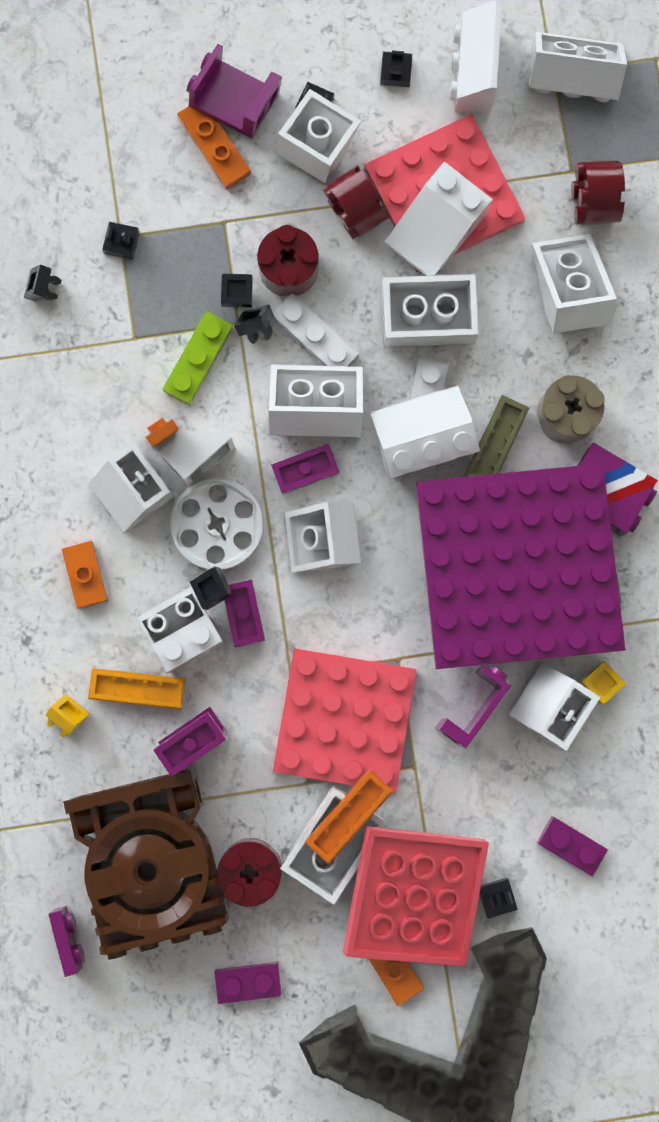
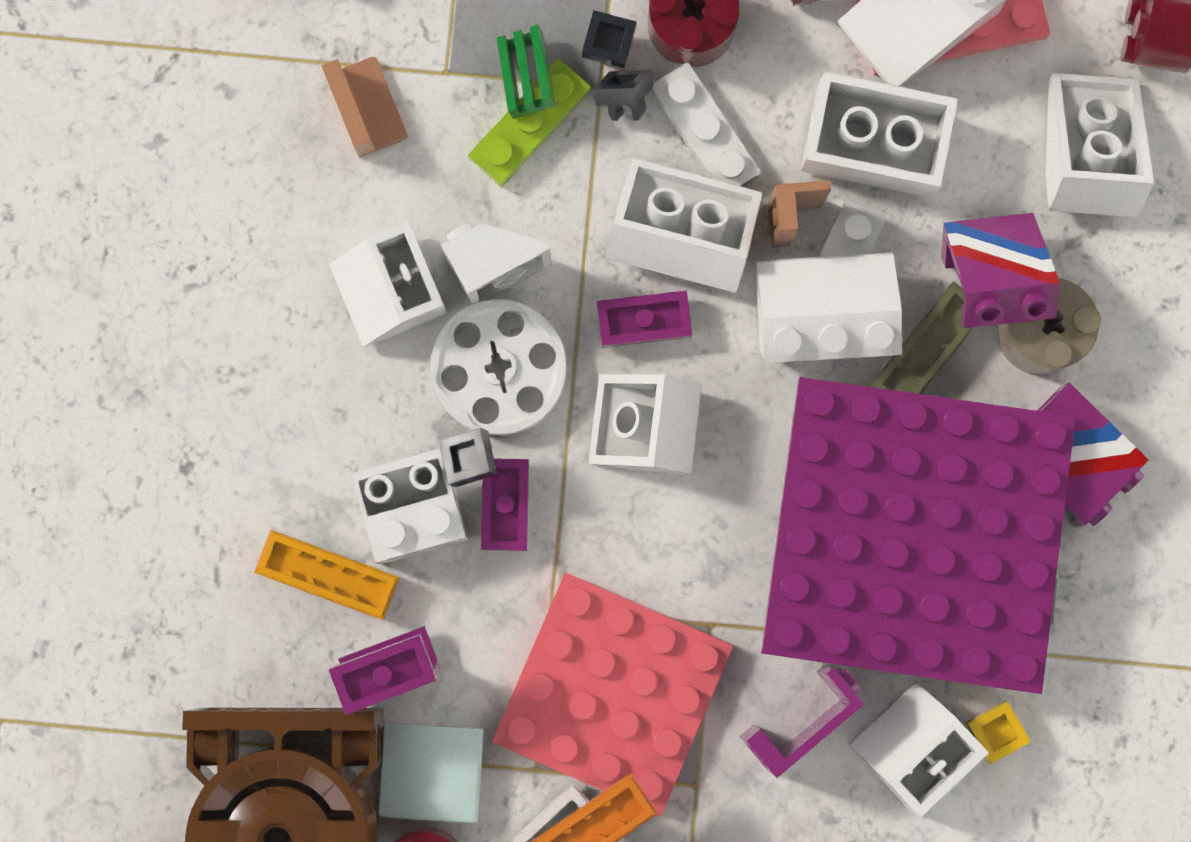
camera: 15 degrees right, 0 degrees up
yellow tile [45,694,90,738] -> none
orange plate [62,541,108,609] -> none
orange plate [145,418,179,447] -> none
none -> nougat panel [321,57,408,158]
none -> light aqua slope [378,723,484,823]
none -> green tile [496,24,555,119]
none -> nougat panel [768,180,831,248]
none -> magenta panel [941,213,1060,328]

